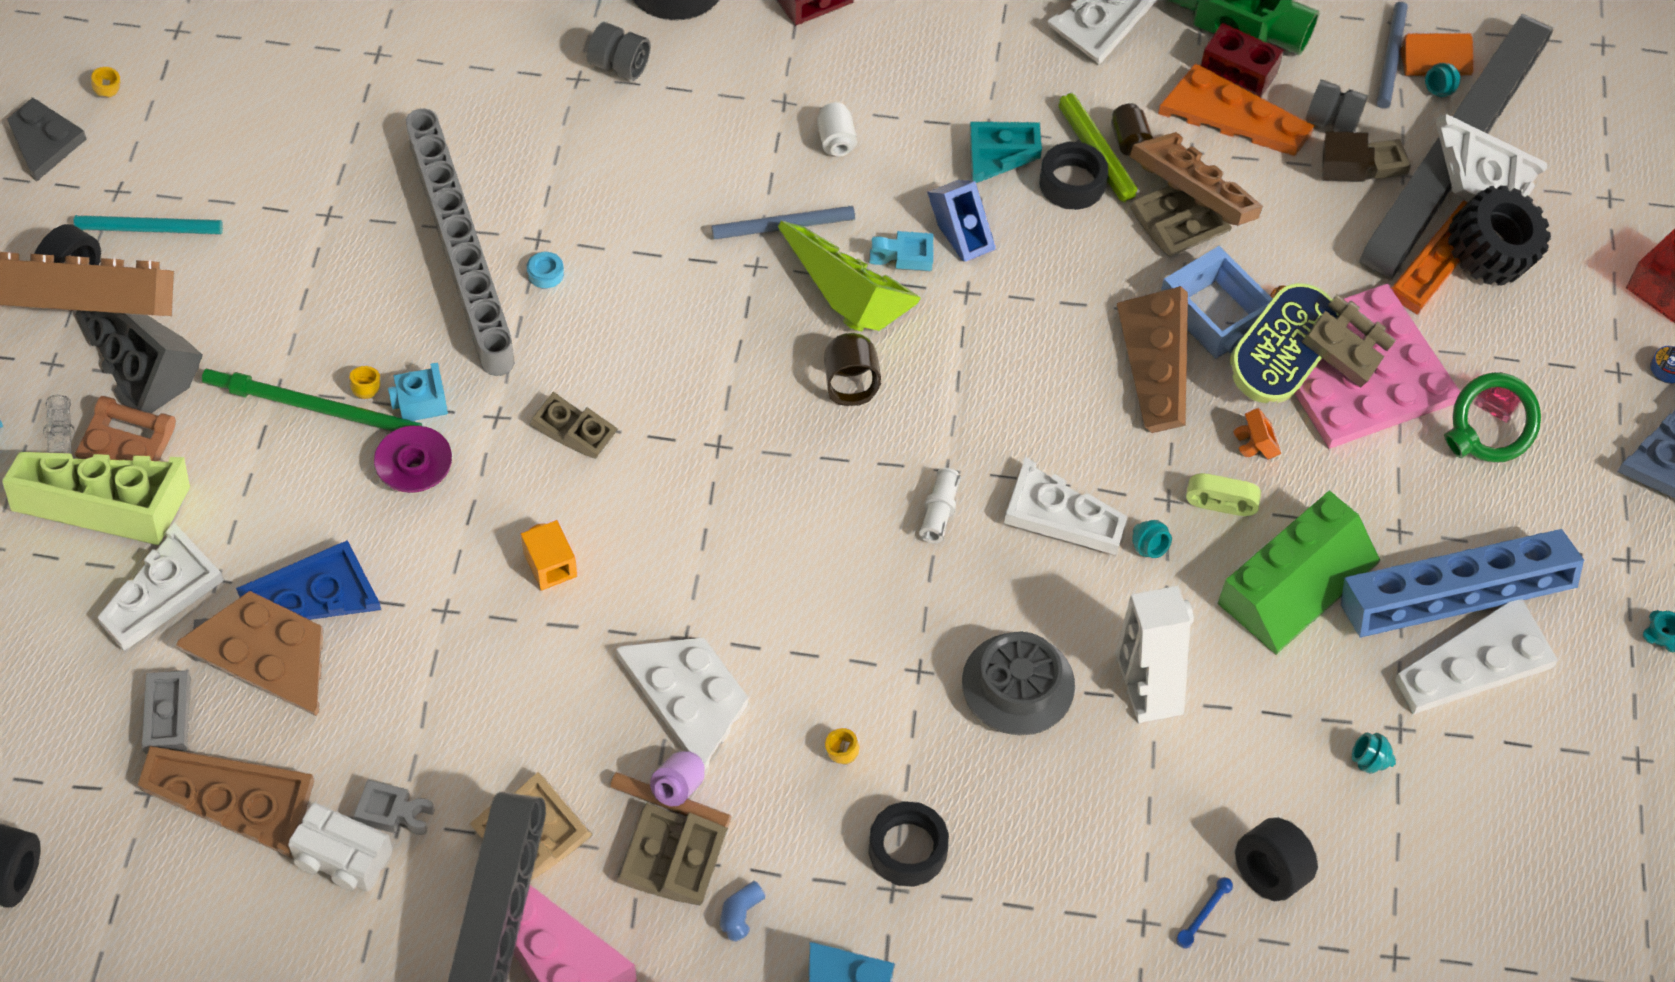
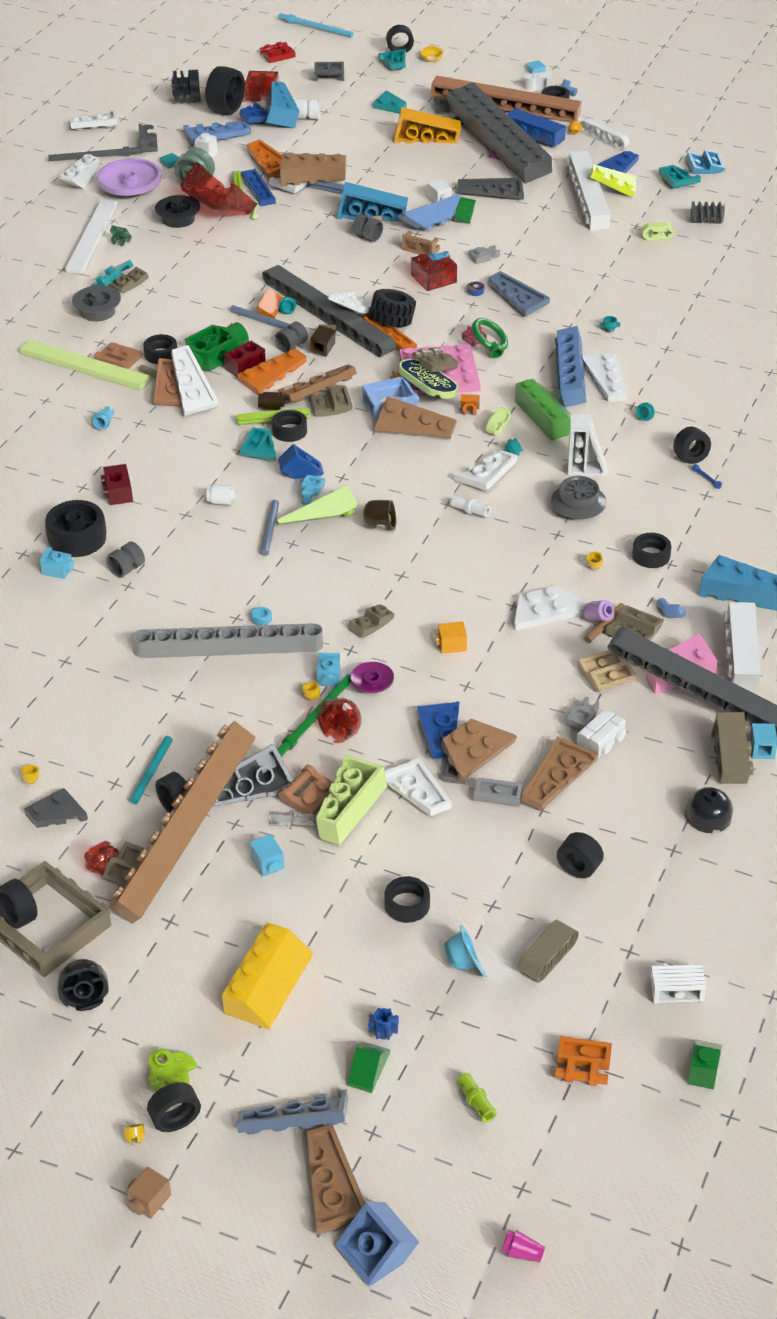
camera: 70 degrees left, 15 degrees down
none -> clear red cylinder [318,697,362,743]

